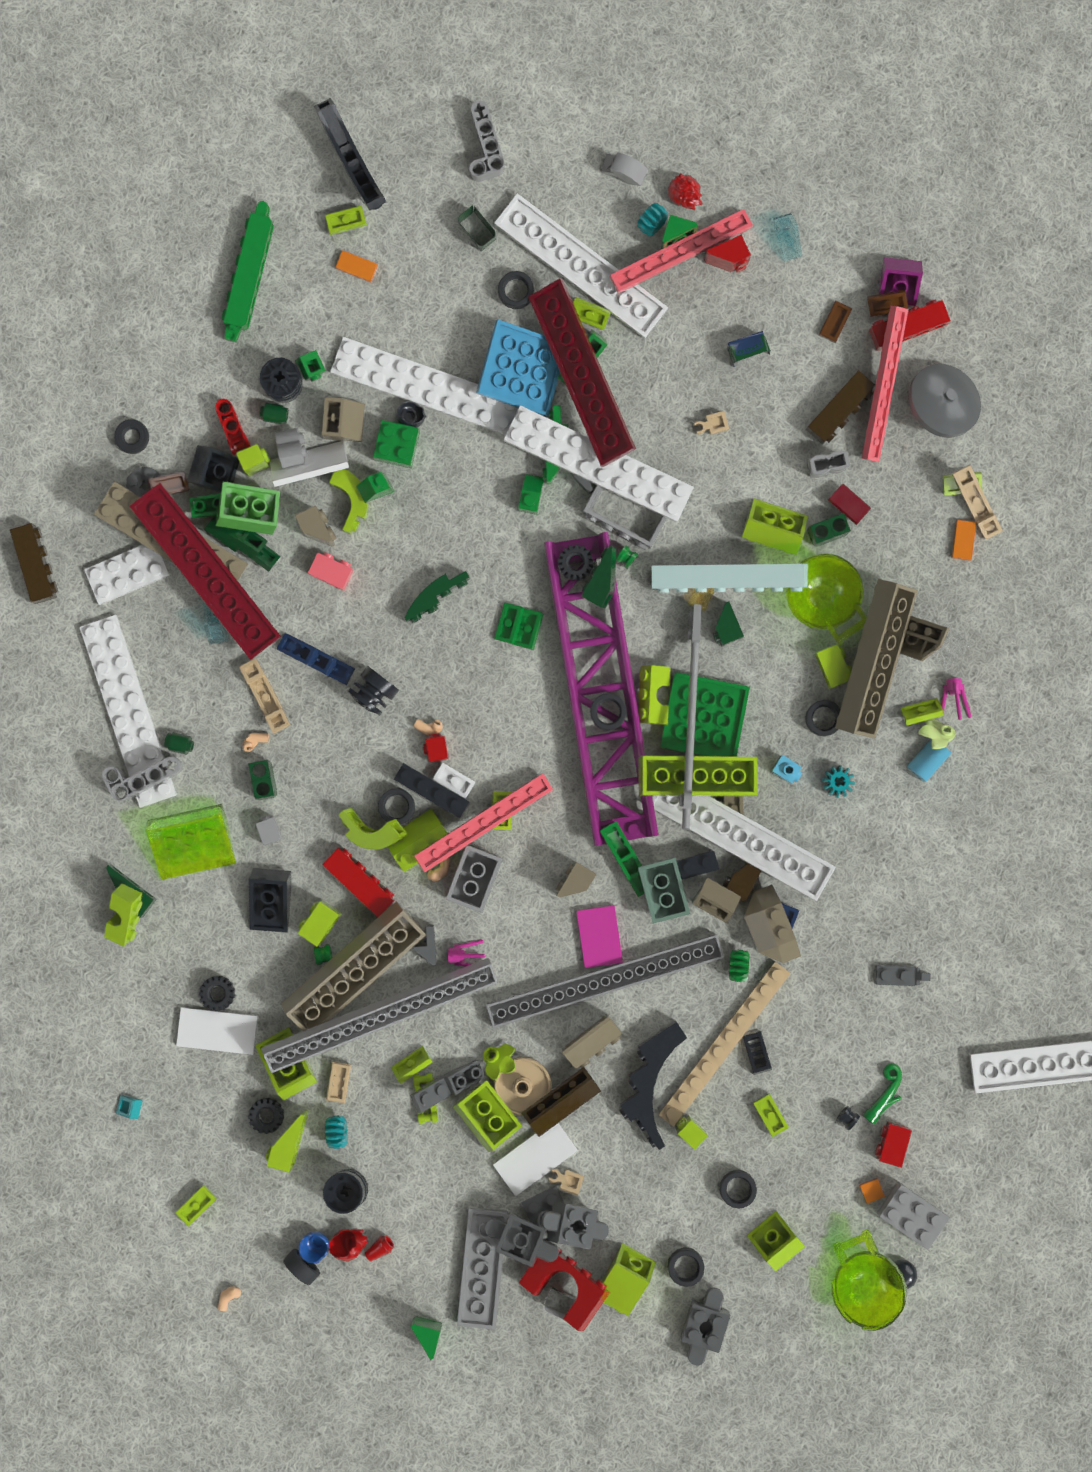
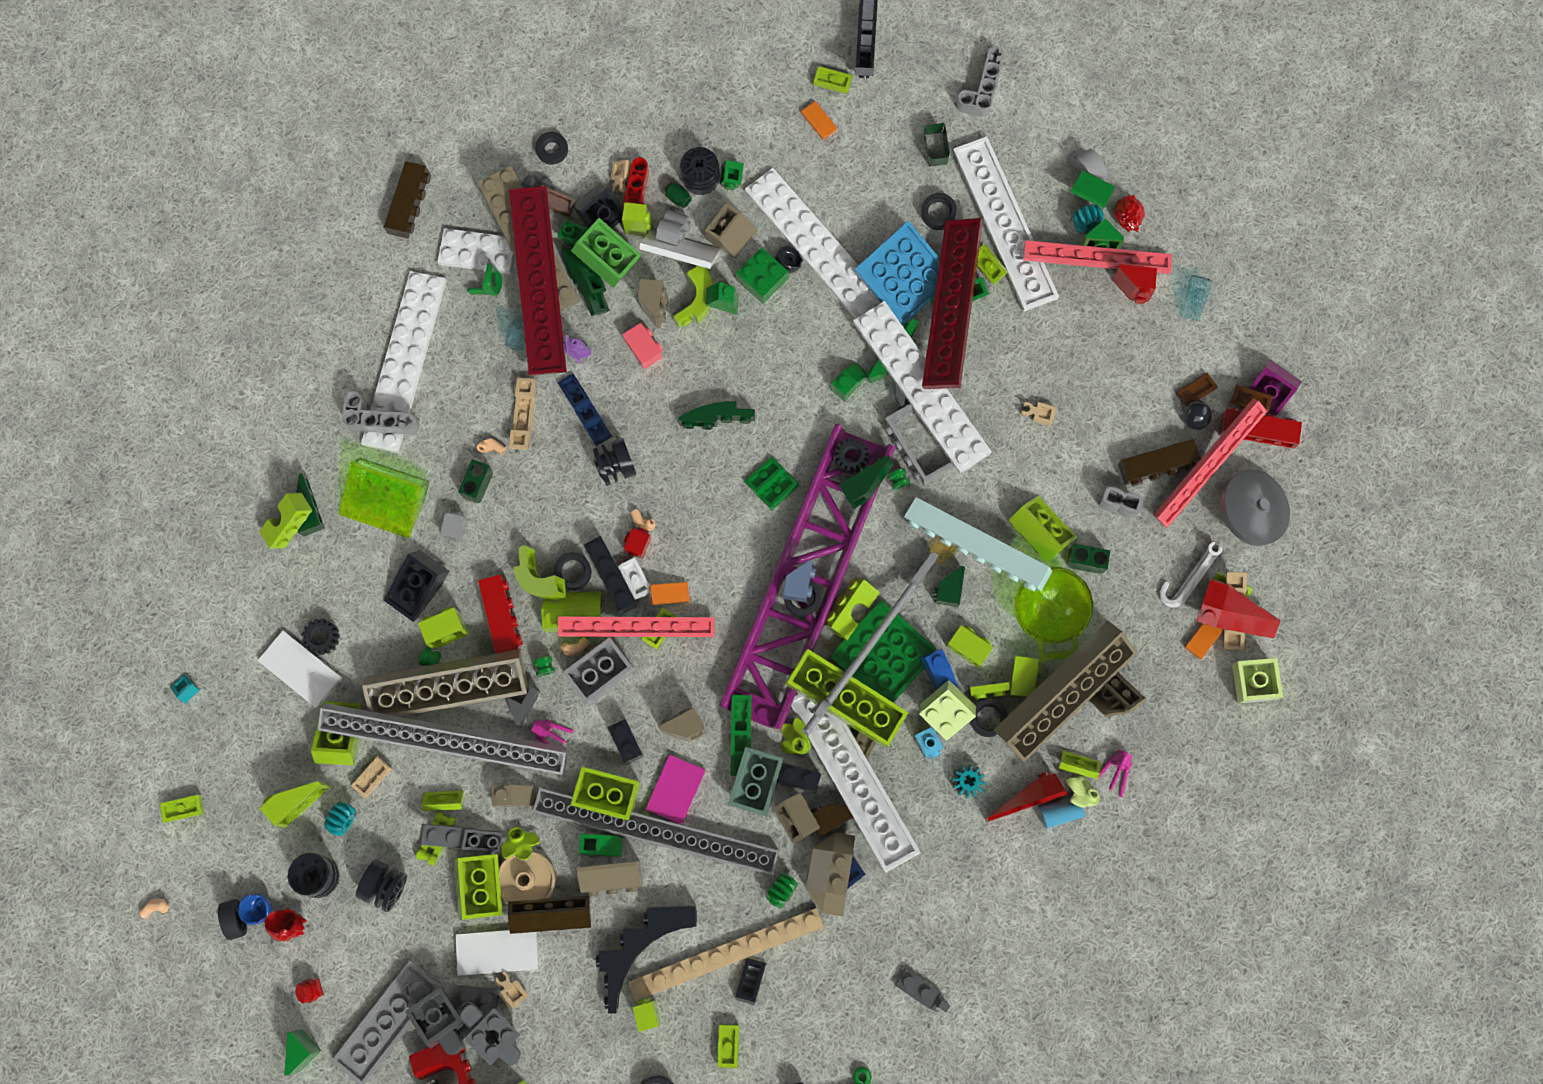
camera: 30 degrees right, 10 degrees down
dark green brick [164,732,194,755] -> none
green hinge [222,201,274,343] -> none
black tyre [248,1097,284,1134] -> none
red cone [365,1235,394,1262] -> none
piece [727,331,771,367] -> none
dark red slope [828,484,871,525] -> none
none -> red piece [295,978,324,1004]
none -> black wheel [355,859,407,912]
none -> green piece [467,263,502,296]
none -> dark tan slope [492,785,535,807]
none -> green wheel [533,656,556,677]
none -> medium lavender hinge [563,335,591,363]
none -> lime slope [571,767,641,821]
none -> green slope [579,834,623,857]
none -> black brick [608,719,644,765]
none -> tan plate [611,160,631,194]
none -> orange tile [649,582,690,605]
none -> lime plate [780,717,811,755]
none -> sand blue slope [783,560,816,602]
none -> blue slope [919,649,958,691]
none -> yellowish green brick [919,680,976,741]
none -> lime brick [947,625,993,669]
none -> lime plate [968,682,1010,700]
none -> red wedge [986,771,1067,822]
none -> green slope [1070,170,1116,208]
none -> white piece [1160,542,1222,608]
none -> black hair [1182,399,1212,430]
none -> red wedge [1197,578,1281,639]
none -> yellowish green brick [1232,658,1283,704]

